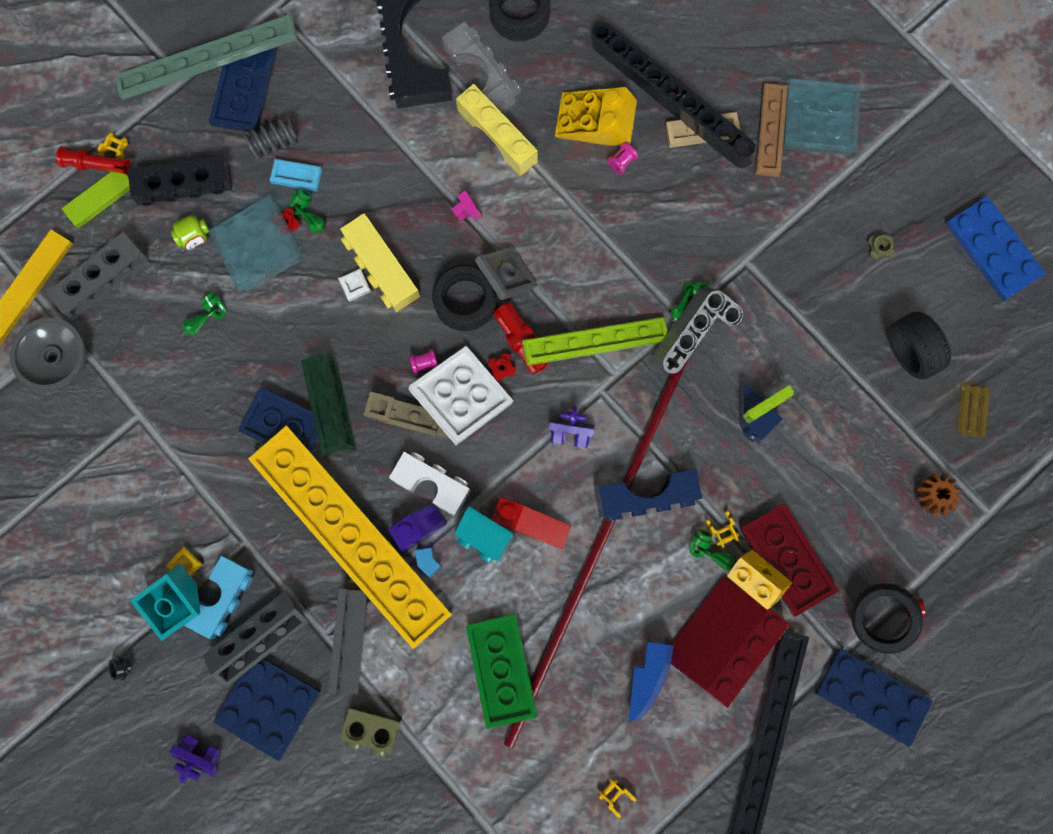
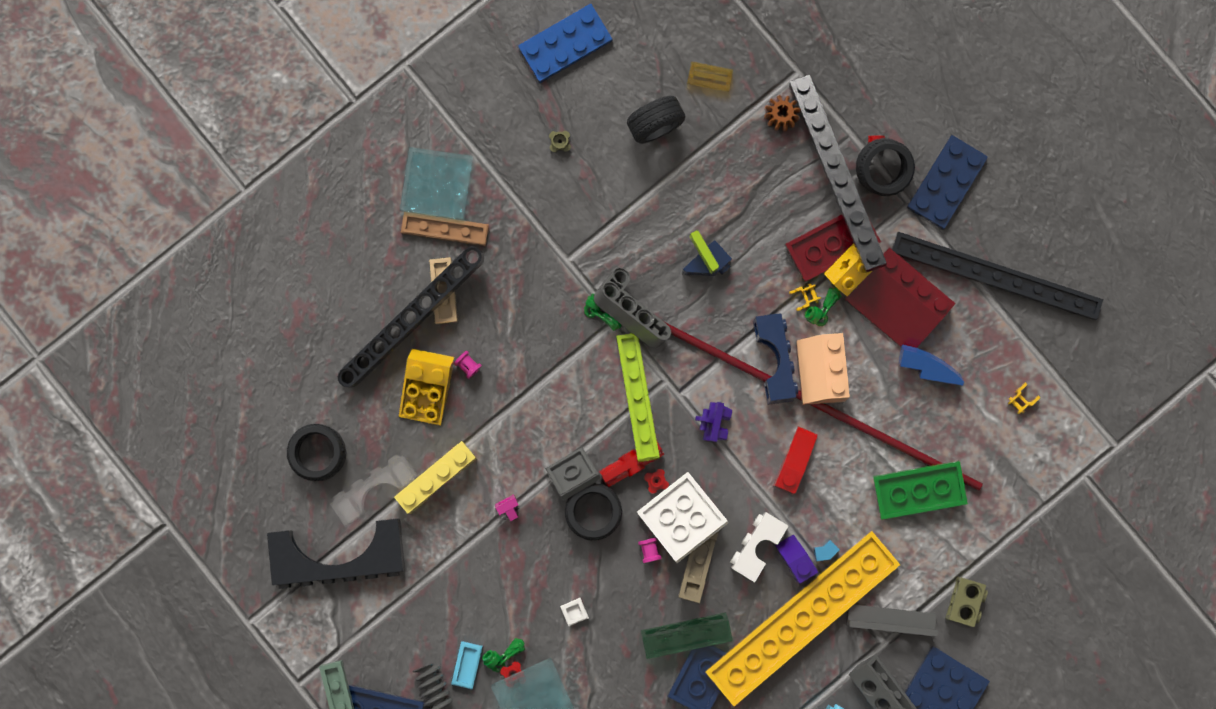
camera: 90 degrees left, 5 degrees up
light yellow brick [340,213,420,313] -> none
teal slope [454,507,514,564] -> none
none -> plate [789,75,887,273]
none -> light nougat slope [796,333,850,405]

